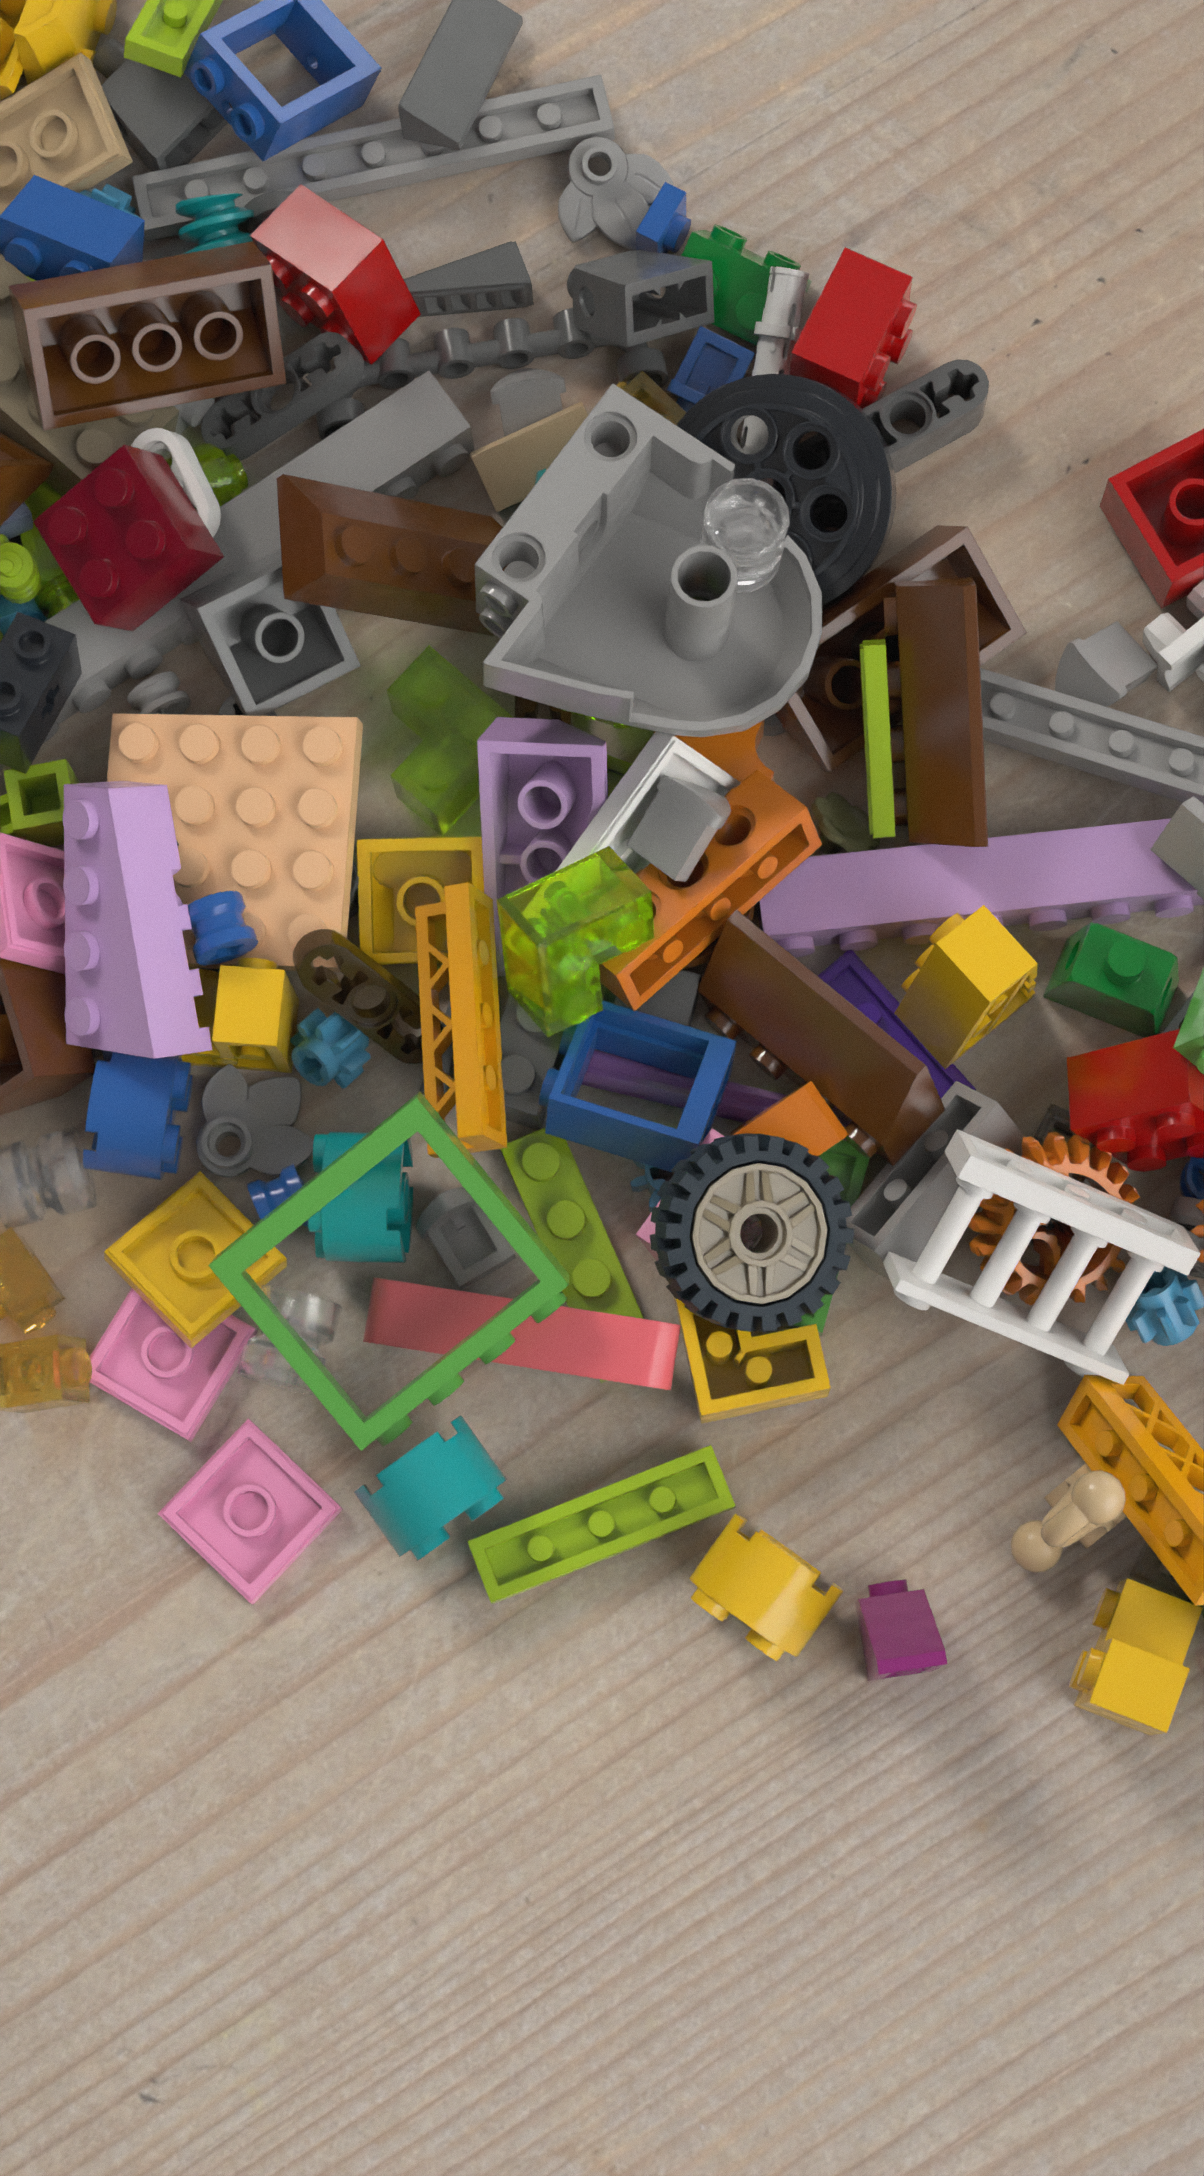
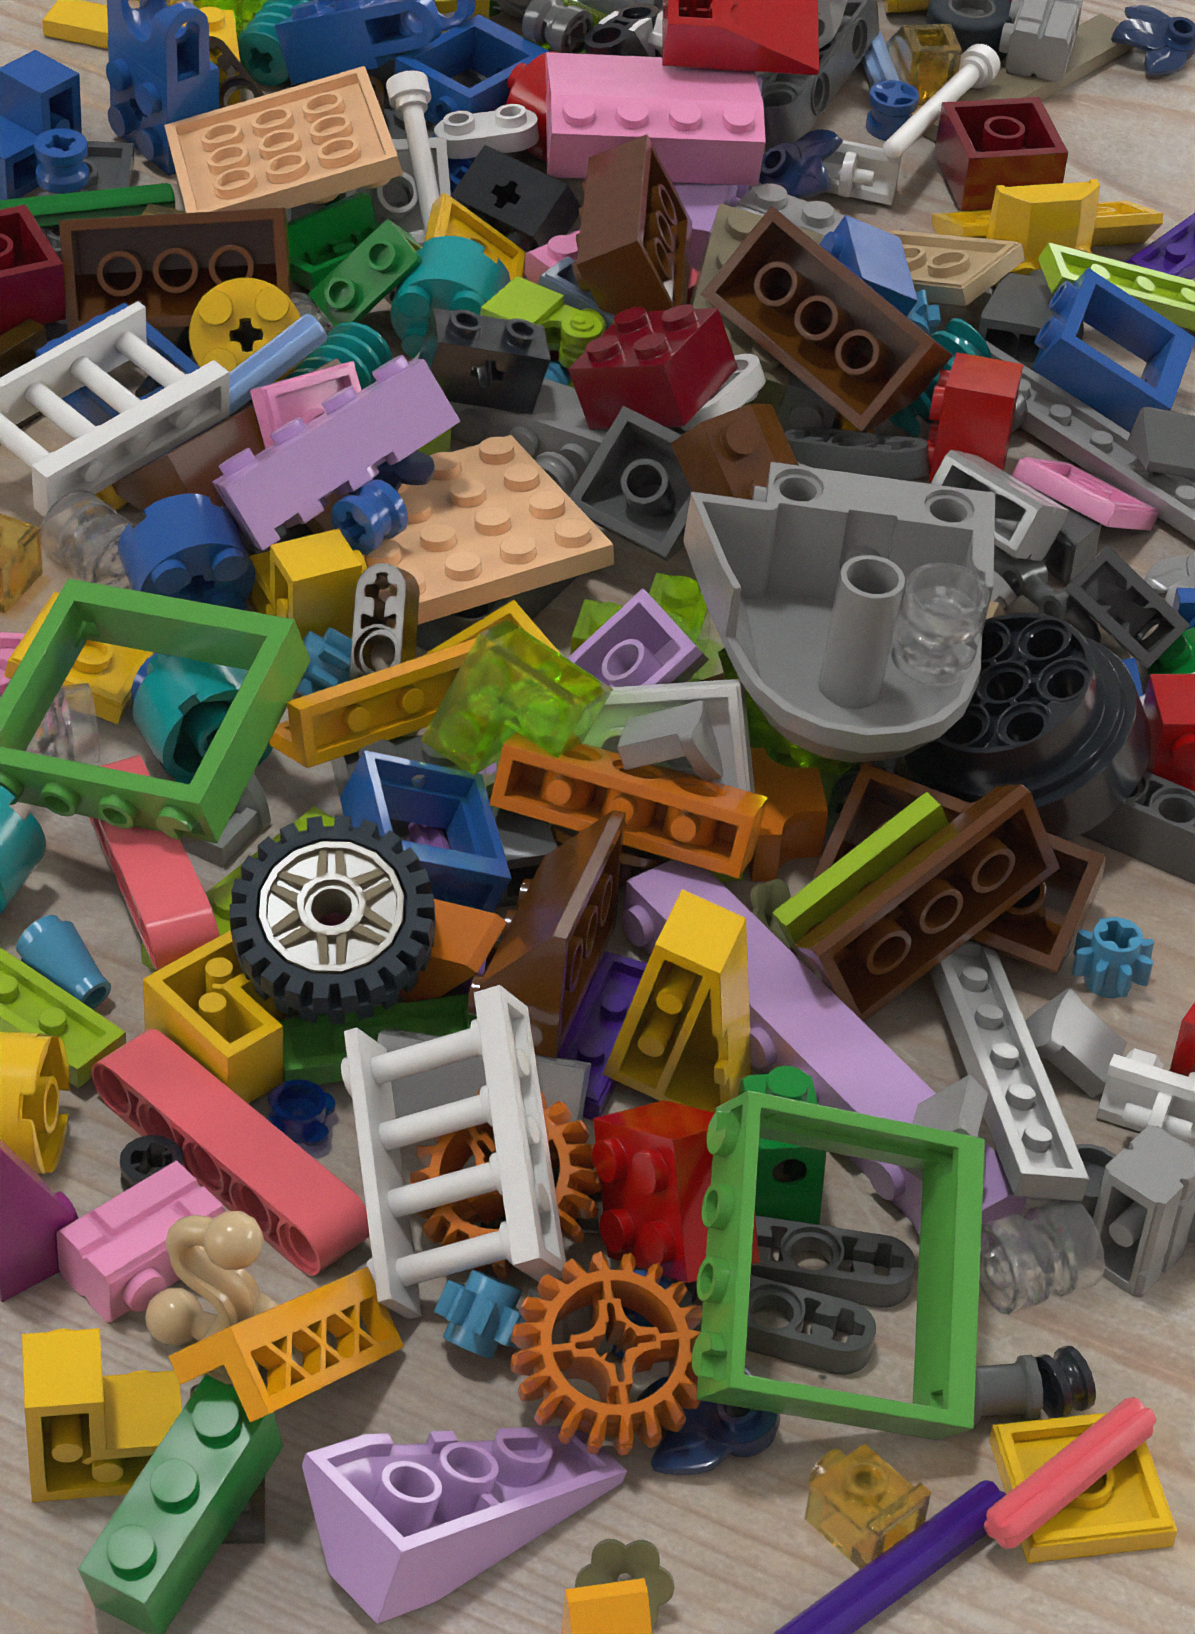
camera: 50 degrees right, 35 degrees down
none -> dark azure cone [16,915,111,1009]
none -> bright pink brick [56,1161,225,1323]
none -> coral beam [91,1028,370,1276]
none -> black bush [119,1135,184,1192]
none -> clear blue plate [266,1079,336,1147]
none -> light grey brick [931,450,1069,562]
none -> bright pink tile [1012,457,1159,531]
none -> dark azure gear [1072,917,1154,998]

